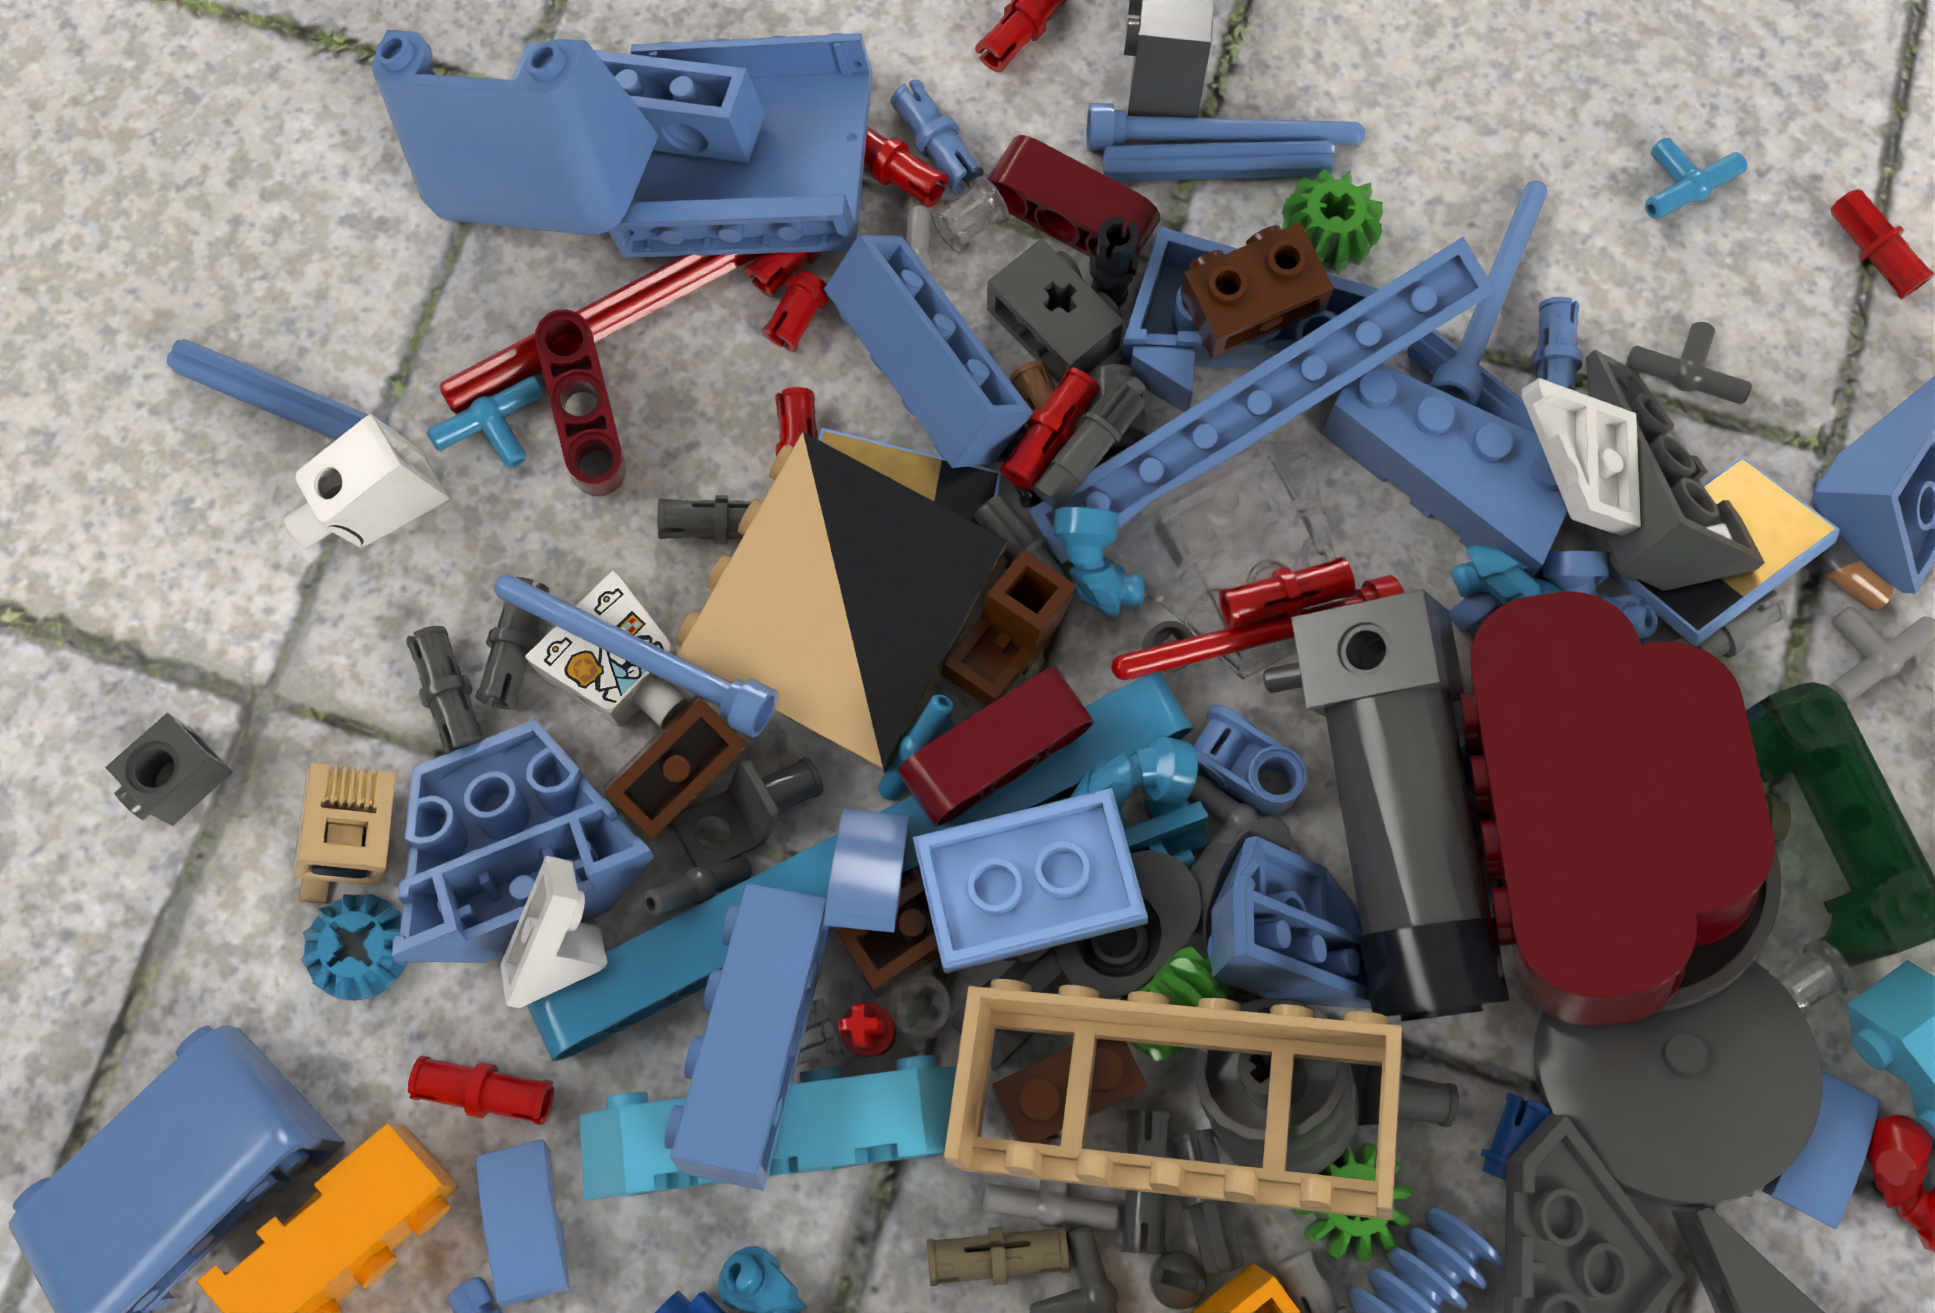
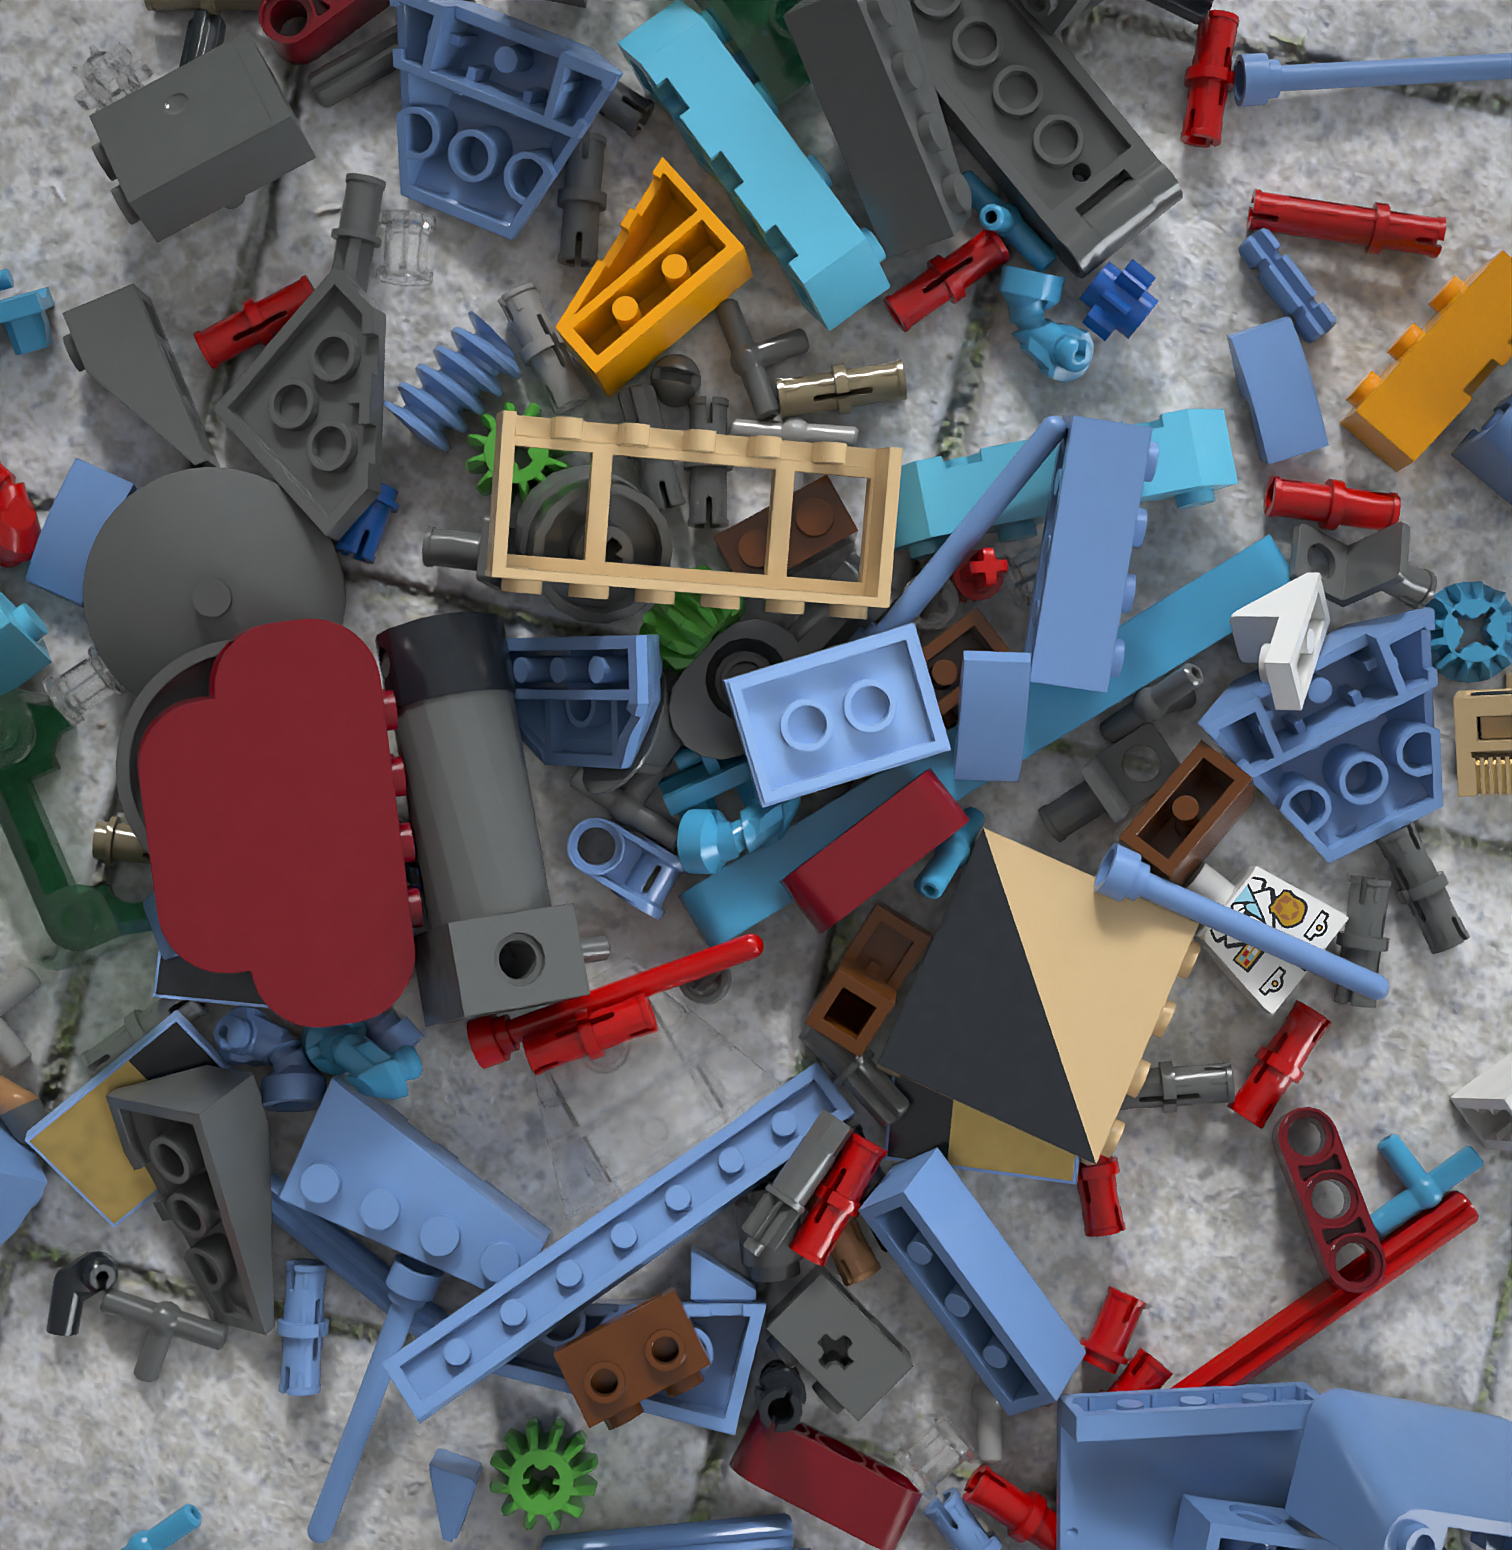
camera: 175 degrees left, 15 degrees up
dark azure arm [1053,507,1145,619] -> none
white wing [1522,378,1641,536] -> none
none -> black arm [46,1251,118,1336]
none -> medium blue slope [429,1448,483,1542]
none -> medium blue piece [847,416,1067,642]
none -> red pin [1227,1000,1332,1129]
none -> dark grey bracket [1289,521,1437,609]

